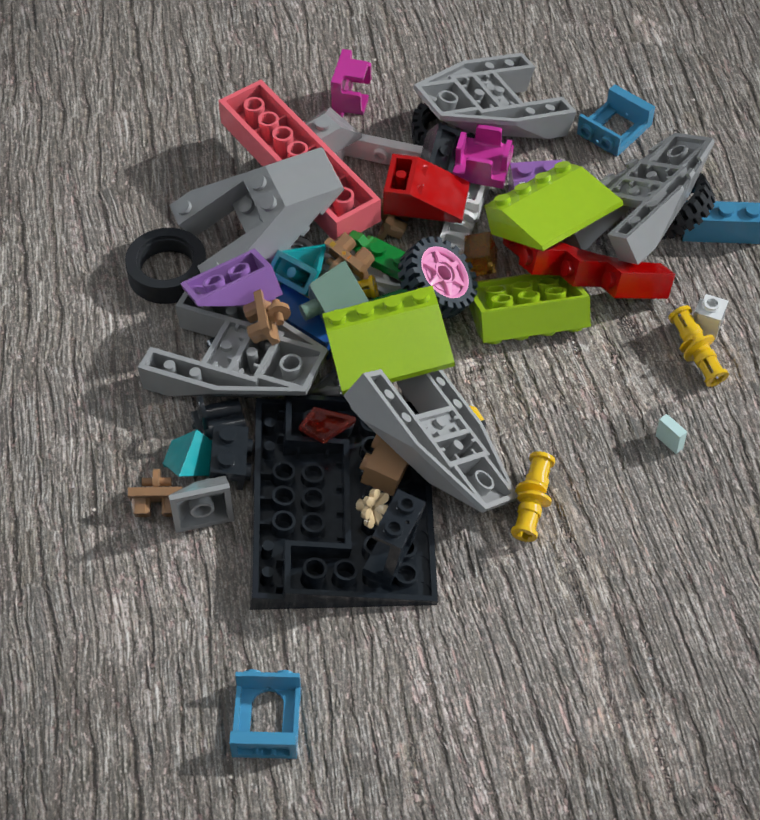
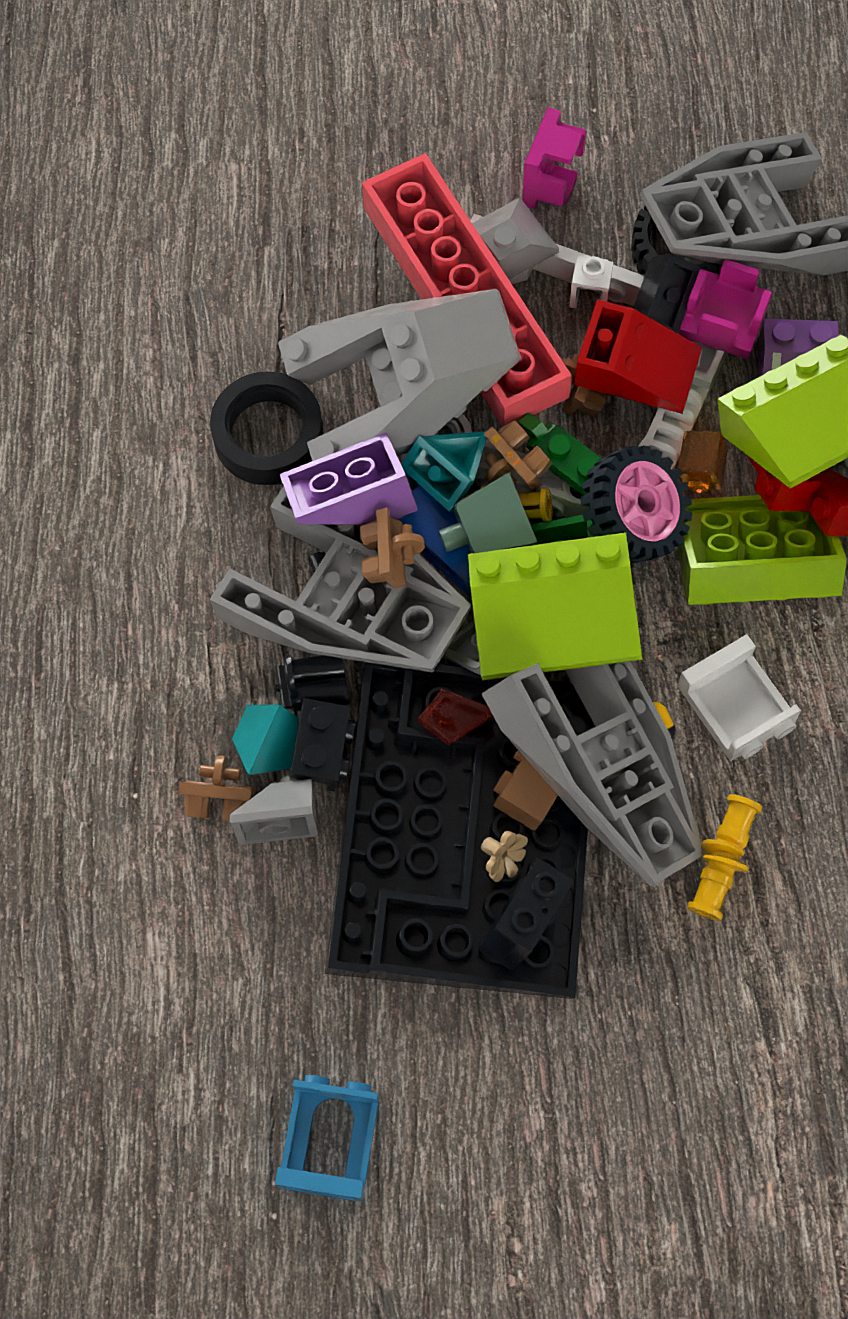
camera: 10 degrees right, 15 degrees up
none -> white window [569,256,613,308]
none -> white panel [677,634,801,762]

